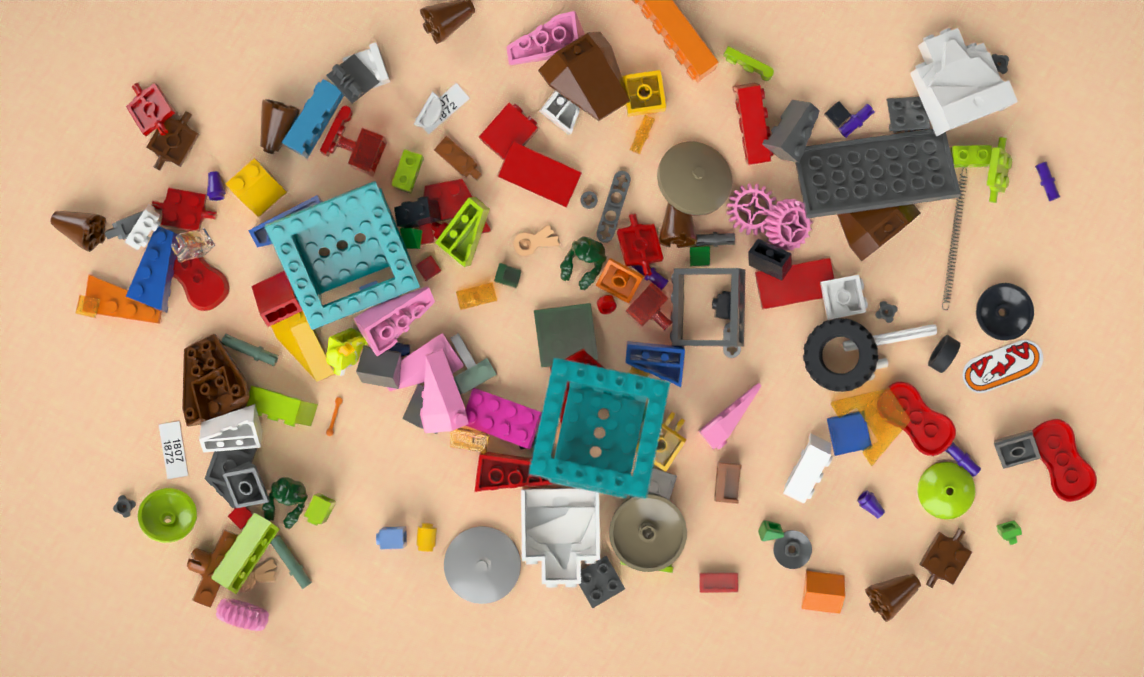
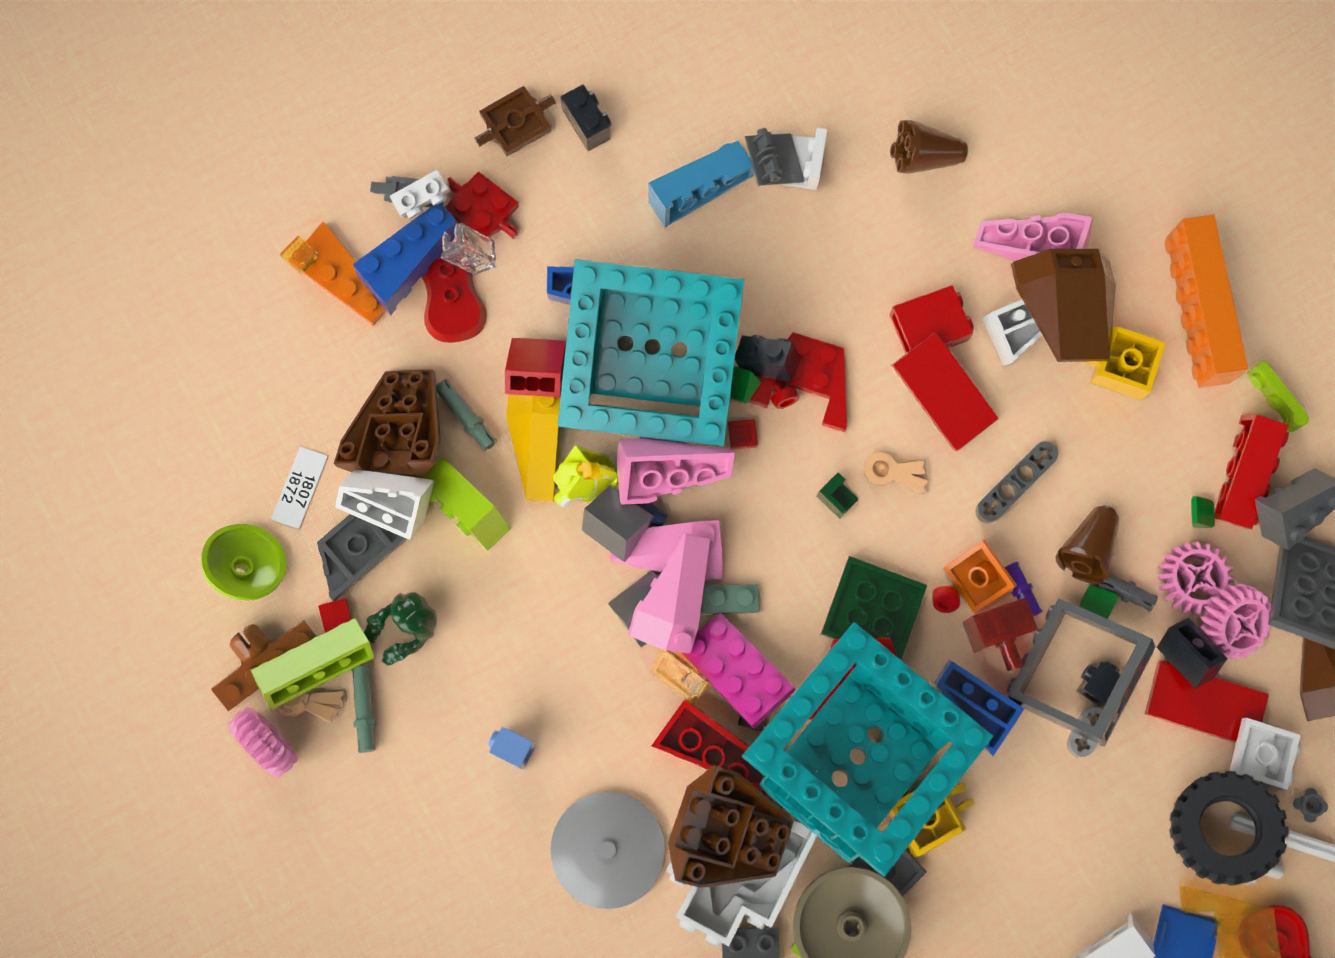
camera: 25 degrees right, 10 degrees down
reddish brown cone [50,211,106,252] -> none
dark grey plate [113,495,136,518] -> none
plate [125,83,175,136] -> none
dark purple cone [207,171,226,201] -> none
dark grey slope [223,461,270,508] -> none
yellow slope [225,158,287,217] -> none
reddish brown cone [260,99,300,154] -> none
lime brick [304,493,336,526] -> none
red hinge [320,106,353,157] -> none
orange hinge [326,397,343,436] -> none
clear red brick [337,128,387,177] -> none
lime brick [391,149,424,194] -> none
white plate [414,91,442,128] -> none
white sticker [415,83,470,134] -> none
yellow brick [416,523,437,552] -> none
dark orange hinge [434,136,482,181] -> none
lime wedge [435,197,490,267] -> none
light grey beam [450,333,476,369] -> none
clear yellow plate [456,282,498,310] -> none
dark green hair [560,236,607,290] -> none
dark grey bush [580,191,598,209] -> none
red plate [617,213,664,276] -> none
clear yellow pin [629,115,656,155] -> none
dark tan dish [657,141,732,215] -> none
bright pink wedge [698,383,761,450] -> none
dark orange panel [714,463,742,504] -> none
none -> black brick [561,84,612,151]
none -> reddish brown wedge [668,765,794,888]
none -> green slope [1191,496,1215,528]

